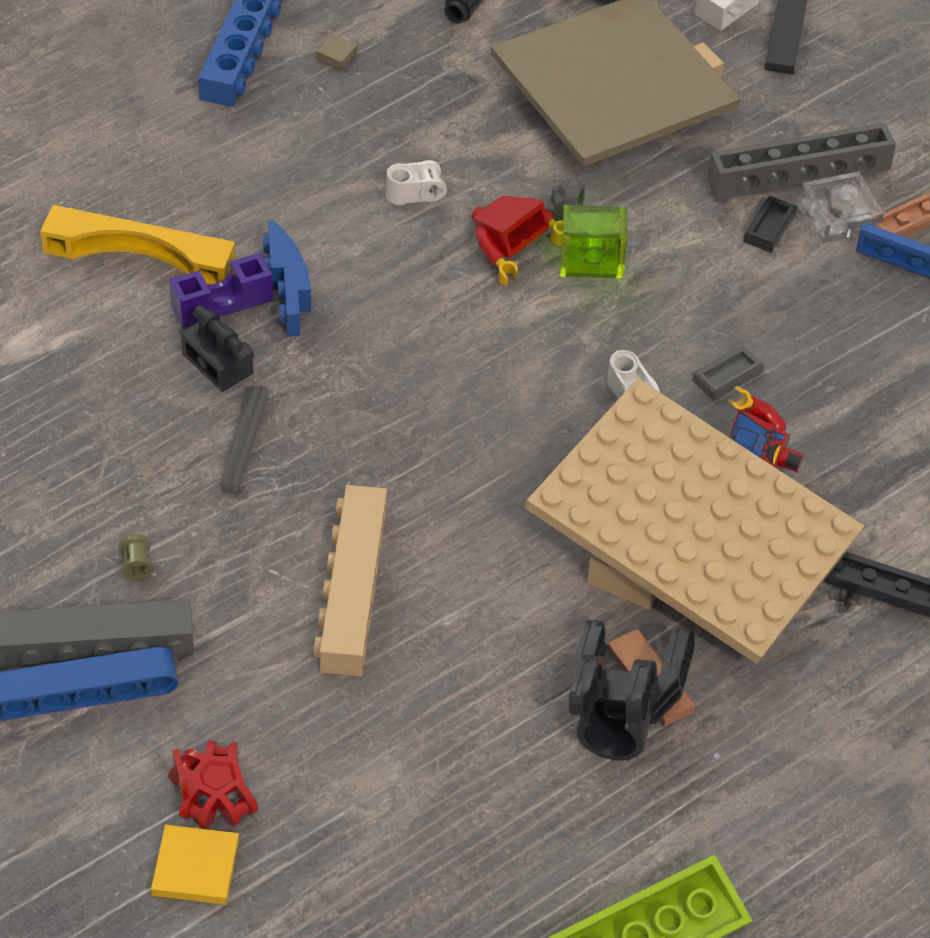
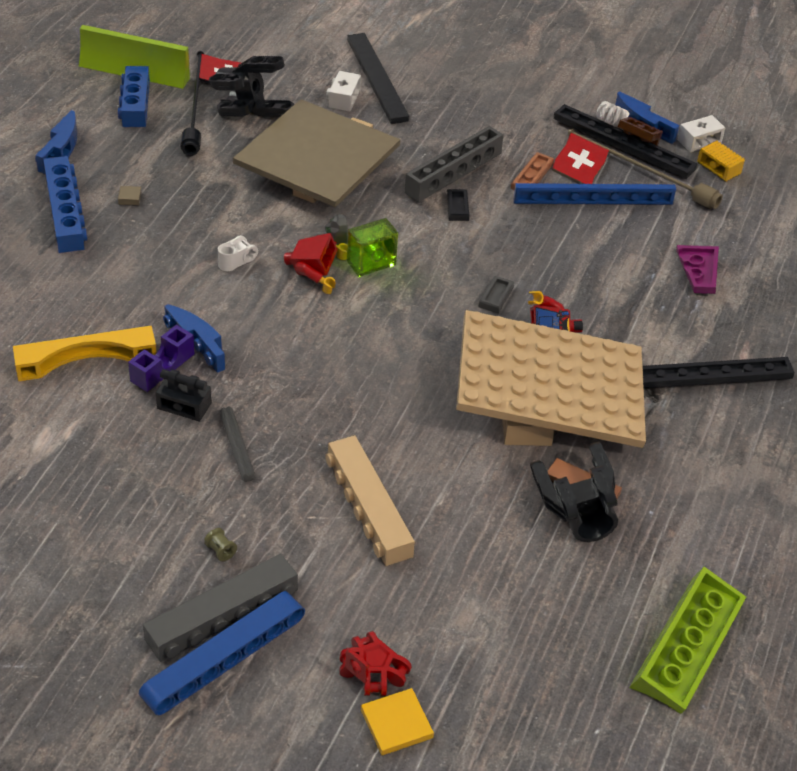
camera: 30 degrees left, 5 degrees down
white piece [607,350,660,399] -> none
clear plate [797,171,884,243] -> none

